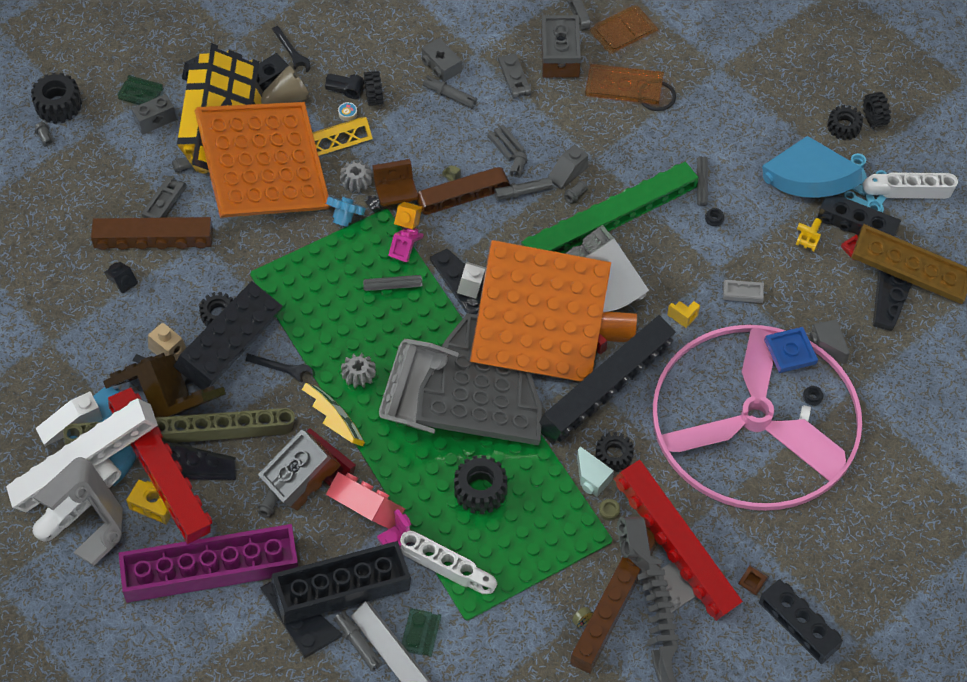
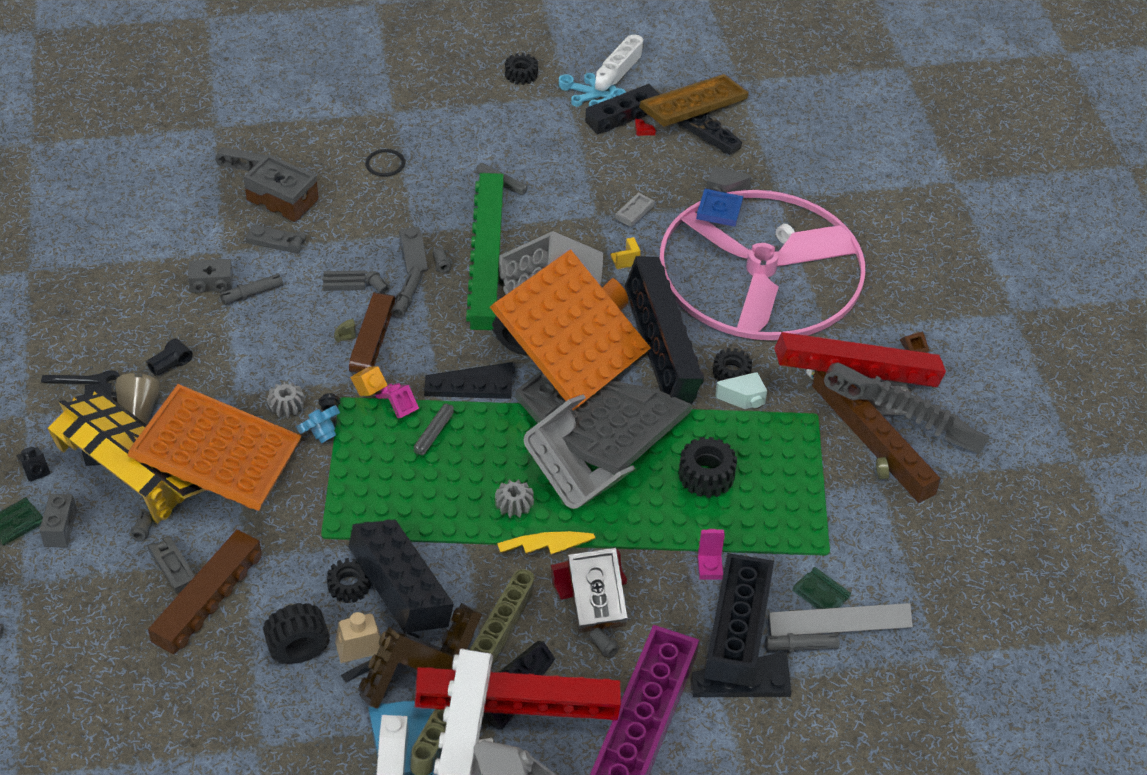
camera: 60 degrees left, 10 degrees down
black bracket [104,262,138,293] -> none
yellow brick [126,480,171,525] -> none
black piece [245,353,315,382] -> none
yellow fence [312,117,373,156] -> none
coral wedge [326,472,405,529] -> none
tile [338,102,357,121] -> none
black tyre [364,71,384,106] -> none
reddish brown bracket [372,159,418,206] -> none
white piece [401,531,497,594] -> none
white slope [457,262,485,299] -> none
clear orange tile [585,64,664,104] -> none
clear orange piece [590,5,658,55] -> none
olive tile [599,499,620,521] -> none
black plate [705,208,725,227] -> none
black brick [759,579,843,665] -> none
dark azure brick [762,136,863,198] -> none
yellow arm [796,218,822,252] -> none
black plate [803,386,824,406] -> none
black tyre [863,92,891,128] -> none
none -> black tyre [263,603,330,664]

